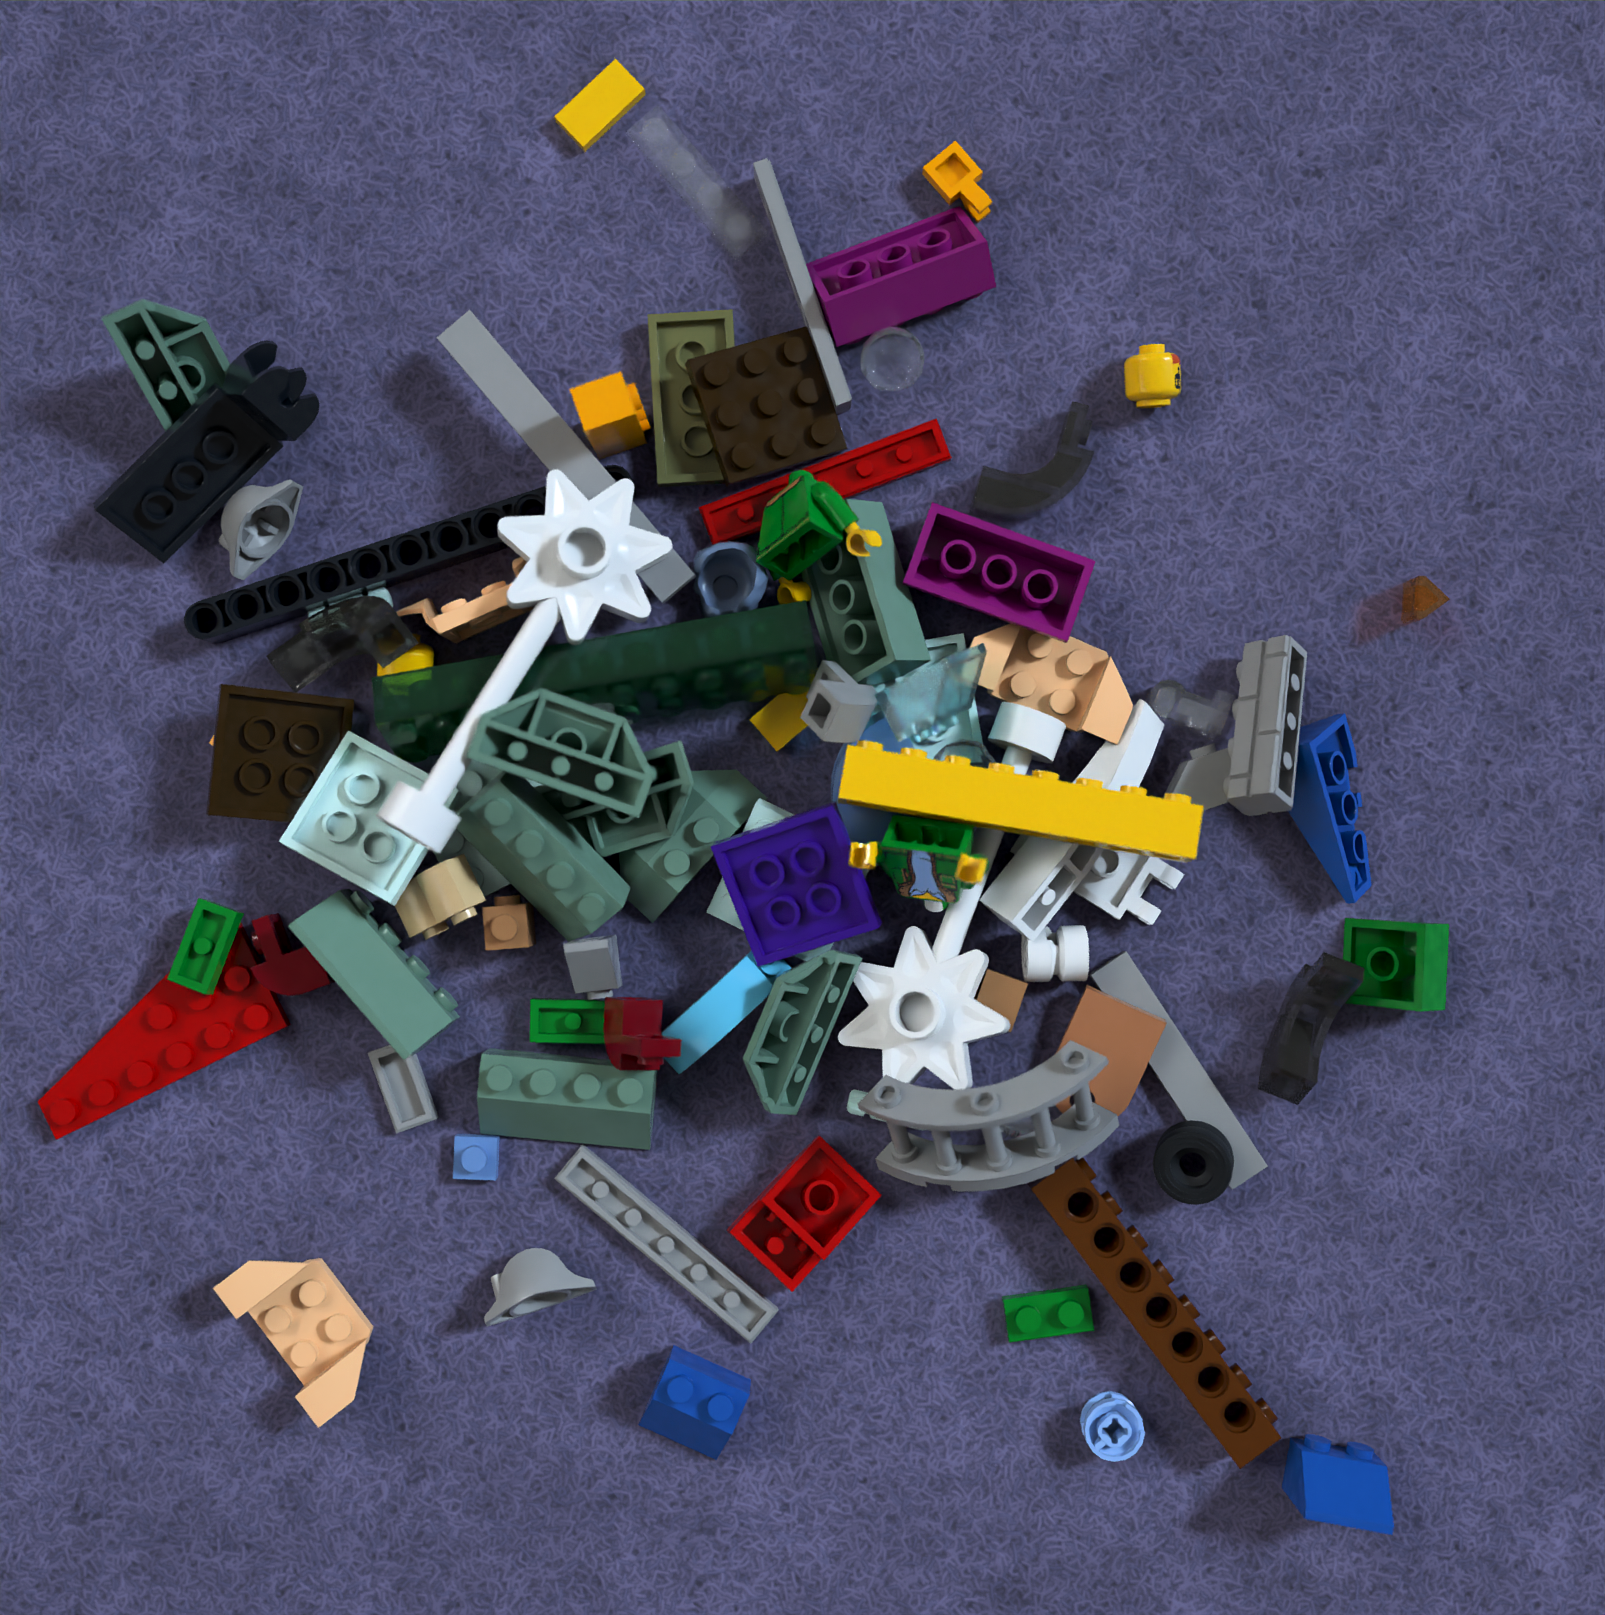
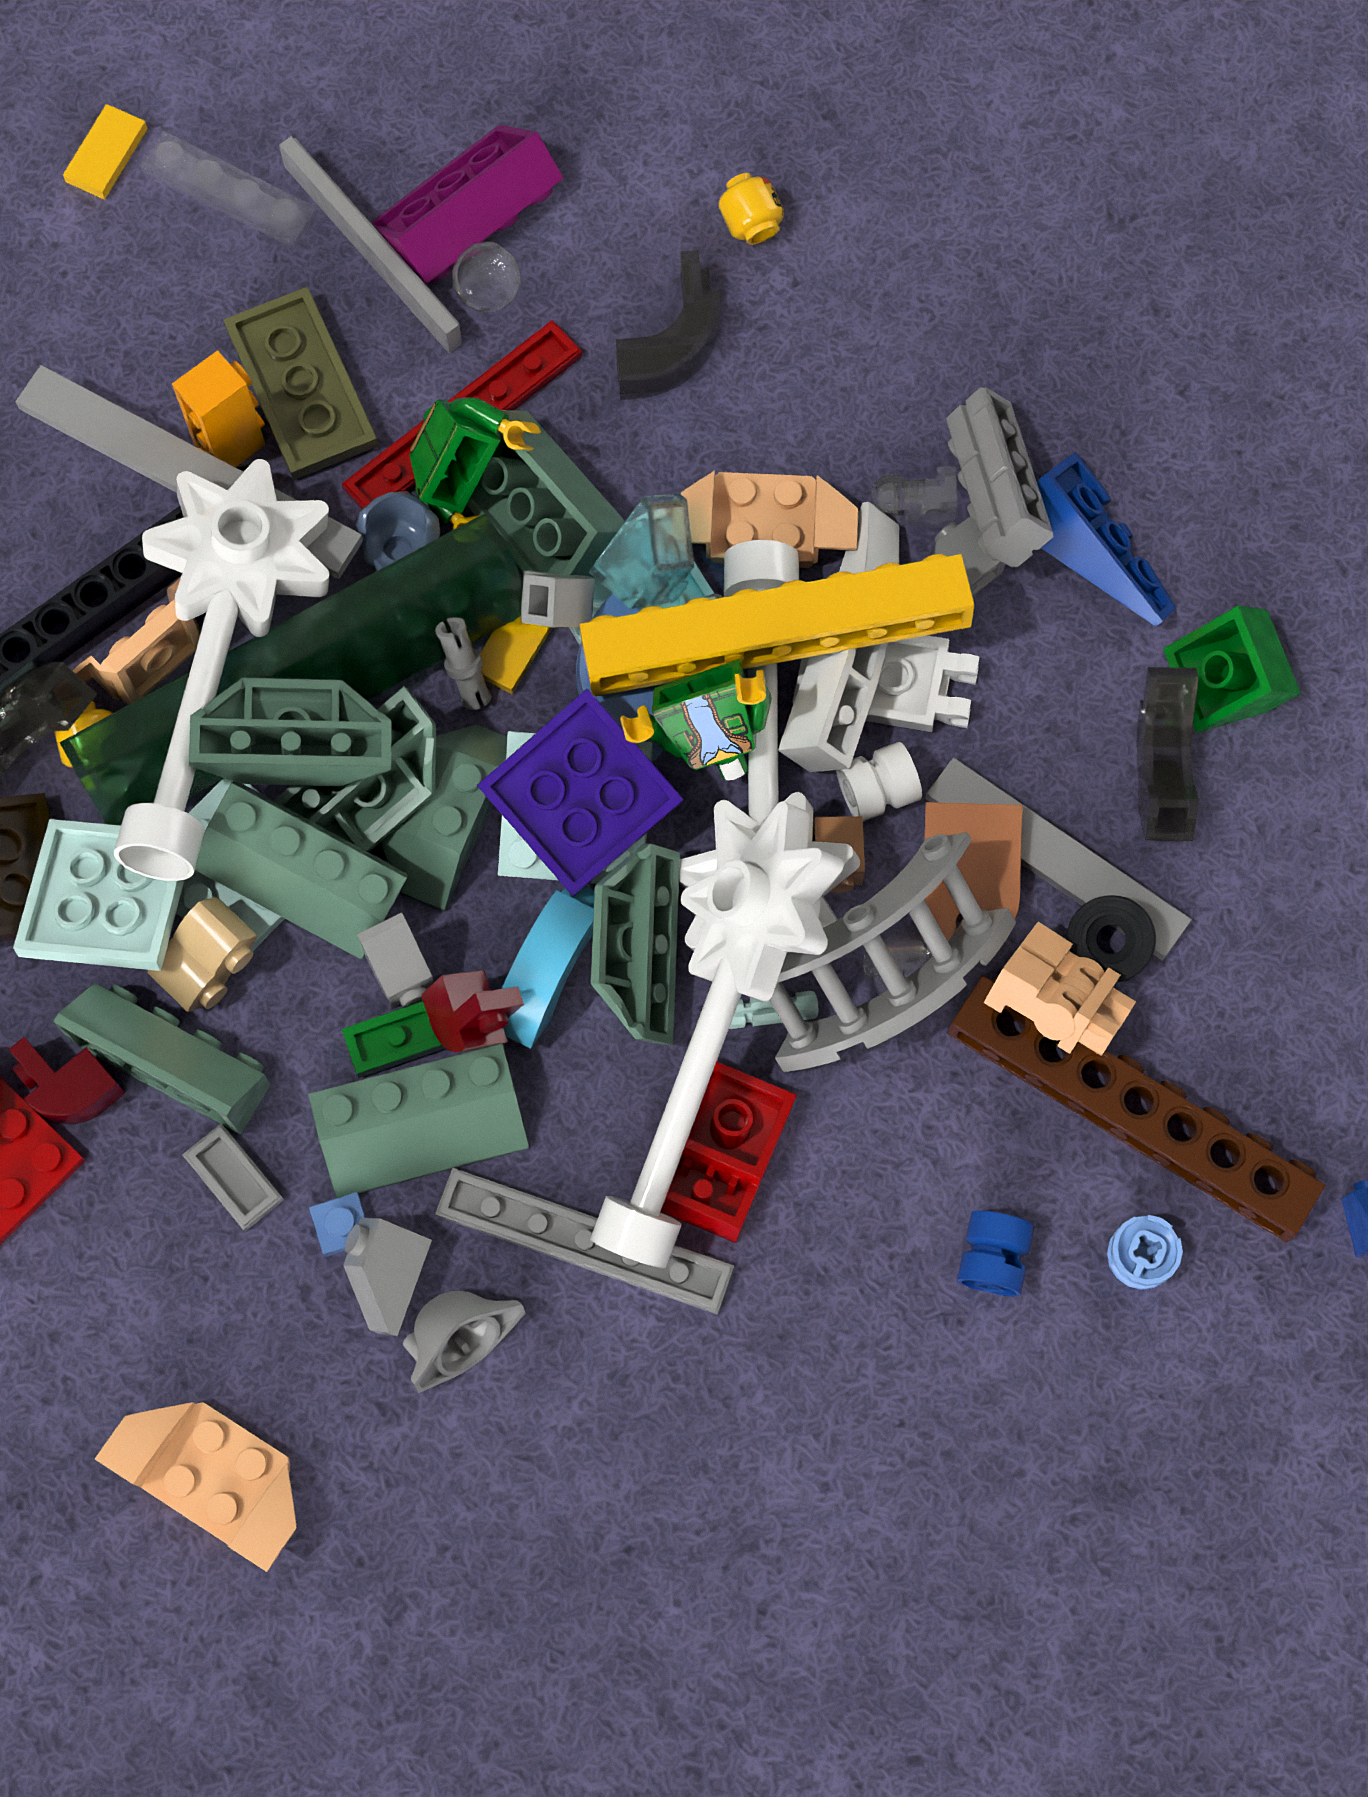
camera: 20 degrees left, 15 degrees down
medium nougat brick [482,895,536,951] -> none
blue slope [638,1345,751,1460] -> none
dark brown plate [685,326,847,487] -> none
magenta slope [903,502,1096,643] -> none
light orange plate [922,140,992,223] -> none
green plate [1002,1285,1094,1343] -> none
clear orange slope [1401,576,1450,624] -> none
none -> light grey slope [343,1218,432,1336]
none -> light grey pin [435,617,492,710]
none -> white piece [590,801,844,1268]
none -> blue wheel [957,1211,1035,1297]
none -> light nougat hips [984,922,1136,1056]

